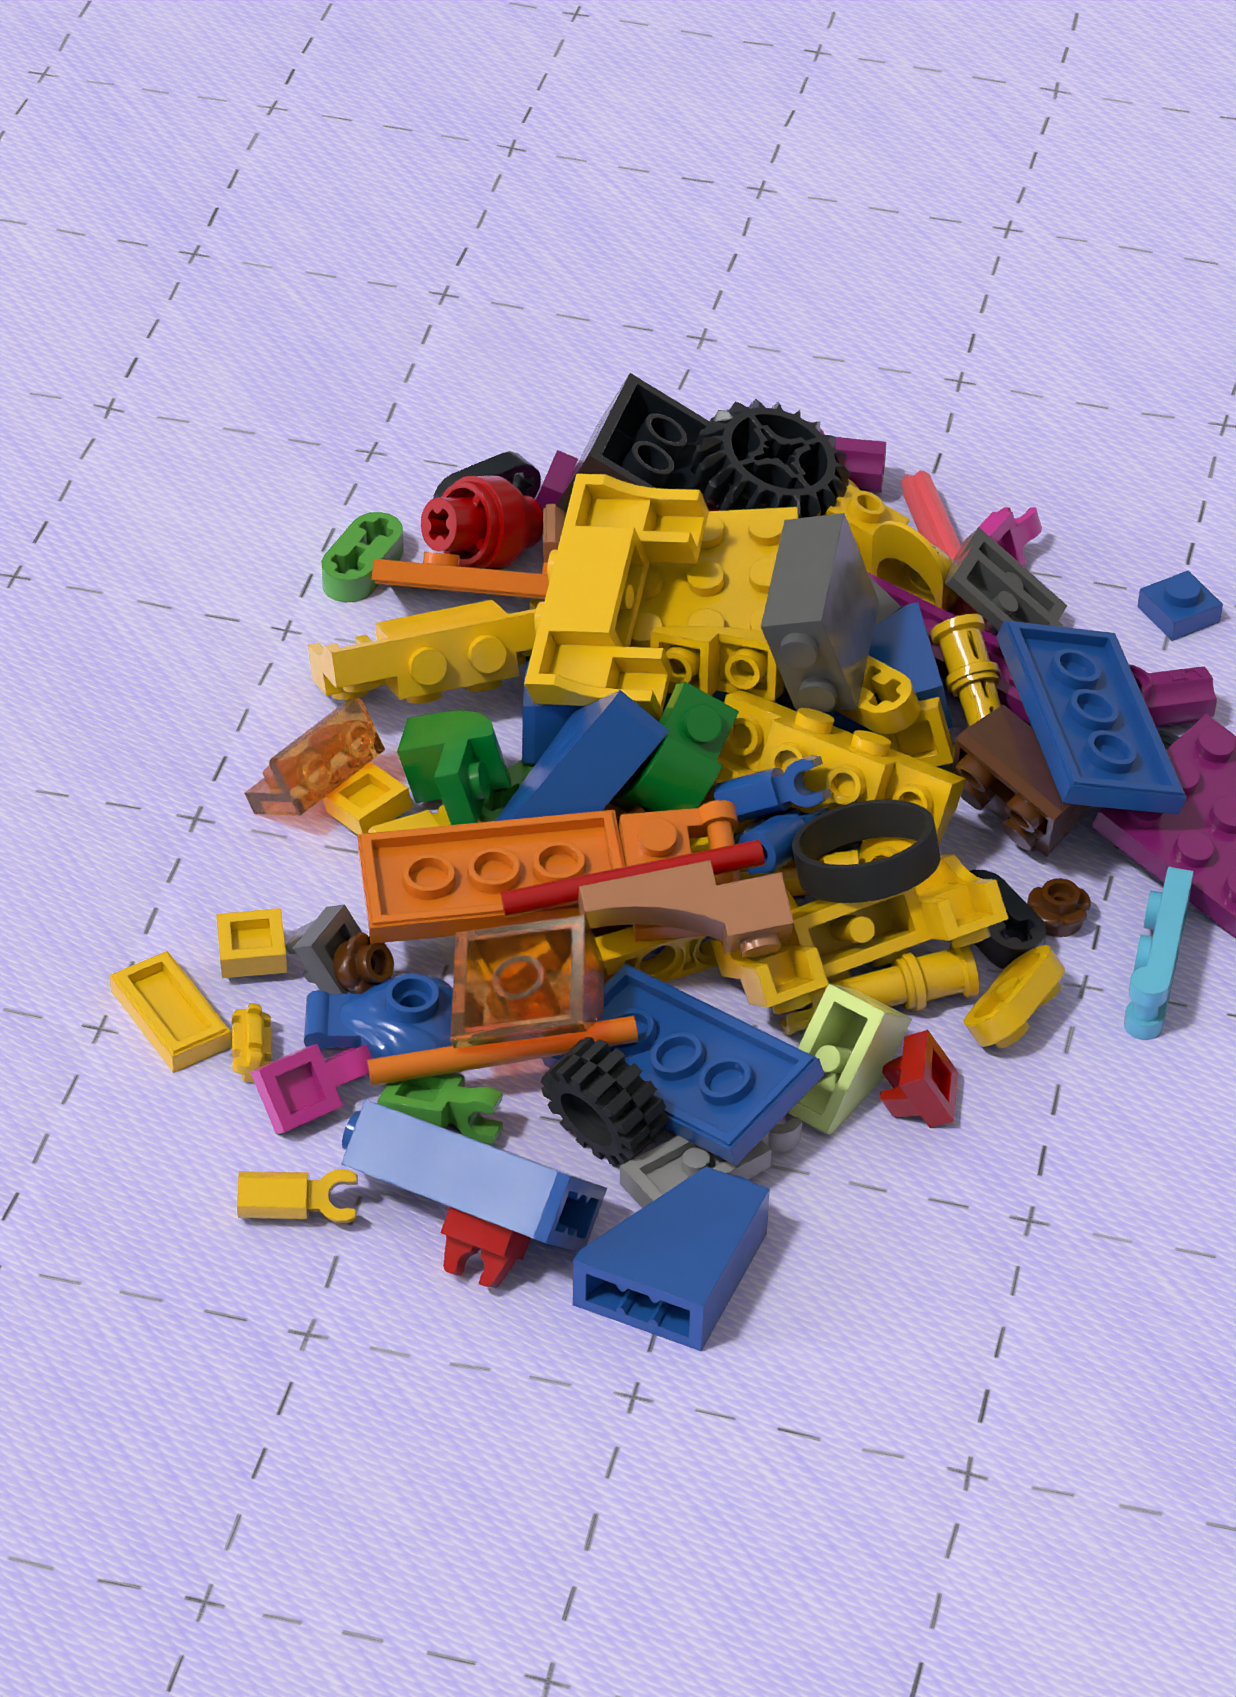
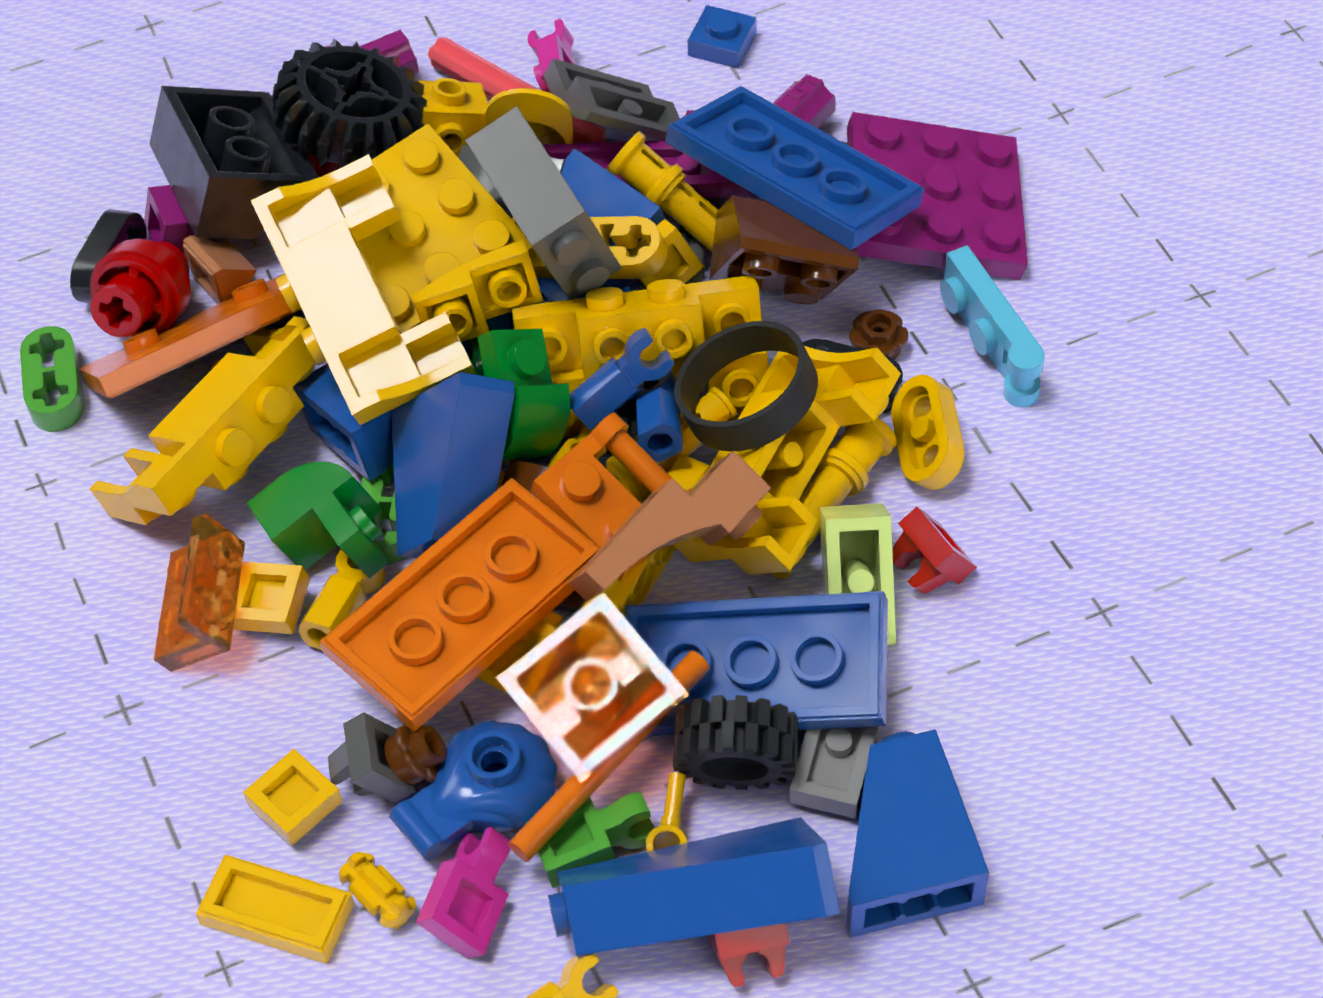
camera: 35 degrees left, 10 degrees up
red piece [500,840,765,918] -> none
none -> yellow hand [646,772,687,851]

